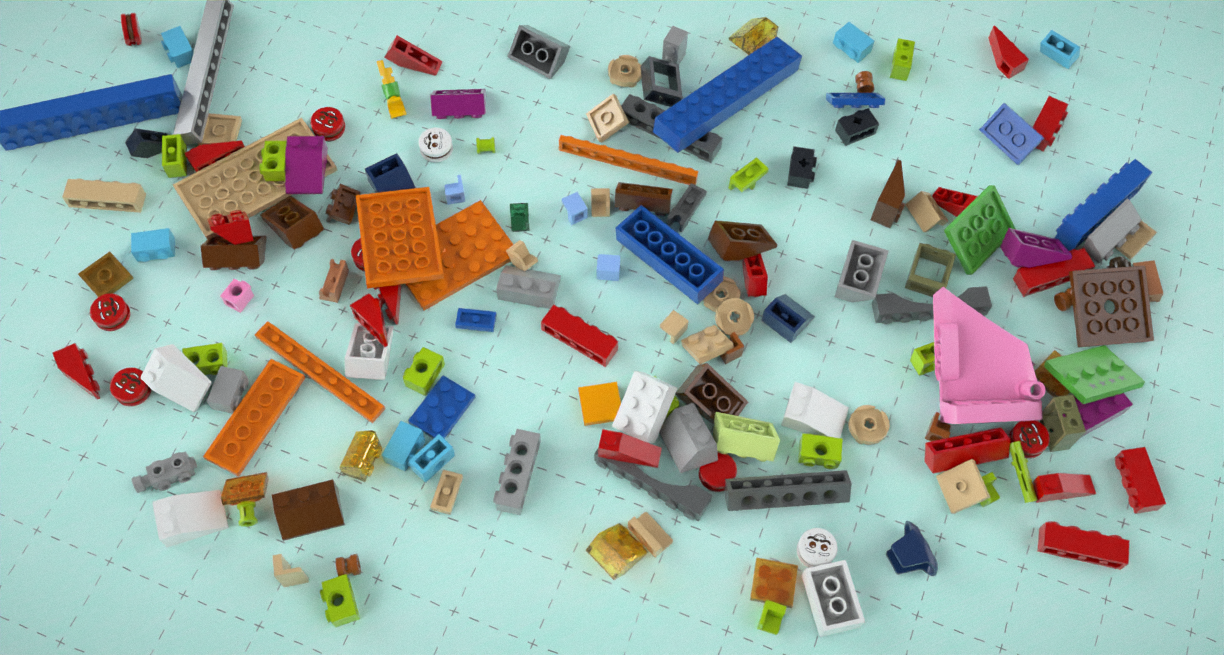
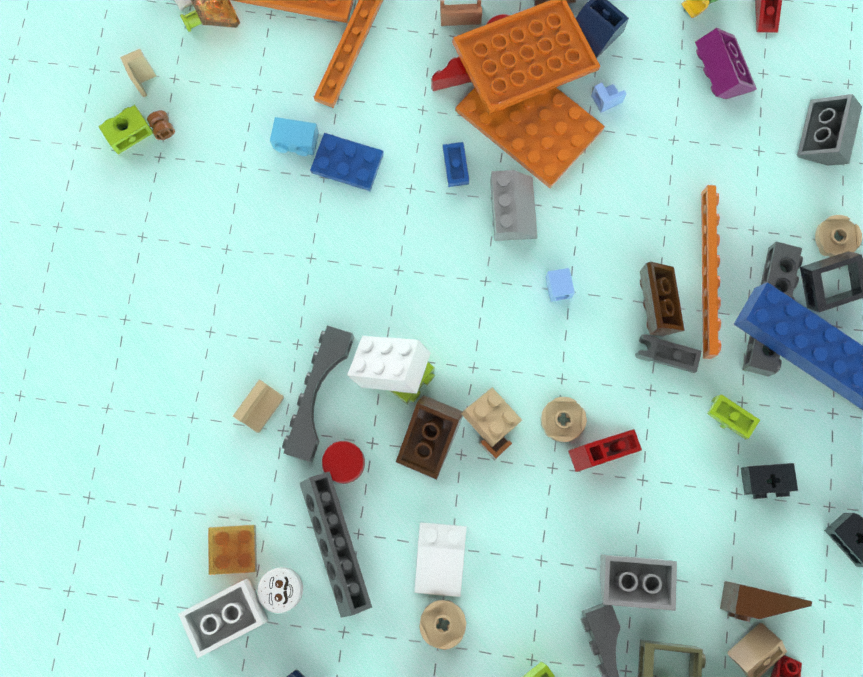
camera: 80 degrees right, 15 degrees up
reddish brown slope [272,479,345,541] -> none
clear yellow slope [339,430,382,482] -> none
white slope [345,323,394,380] -> none
red slope [350,293,388,347] -> none
lime brick [403,347,445,396] -> none
medium azure brick [409,434,455,483] -> none
white head [419,128,453,162] -> none
tan plate [430,470,463,515] -> none
lime bush [476,137,495,154] -> none
light grey brick [493,429,541,515] -> none
tan panel [506,240,538,272] -> none
clear green panel [510,203,530,232] -> none
red brick [541,304,618,367] -> none
light blue panel [562,192,588,225] -> none
light orange tile [578,382,621,426] -> none
tan plate [586,94,629,143] -> none
clear yellow slope [586,523,648,580] -> none
tan panel [591,188,610,217] -> none
slope [598,429,662,468] -> none
blue brick [615,205,724,305] -> none
light grey slope [659,403,718,474] -> none
tan panel [660,310,689,344] -> none
reddish brown slope [708,220,777,261] -> none
yellowish green slope [713,412,780,462] -> none
tan plate [715,298,754,336] -> none
lime panel [757,600,787,635] -> none
dark blue slope [761,294,815,343] -> none
lime brick [798,433,843,469] -> none

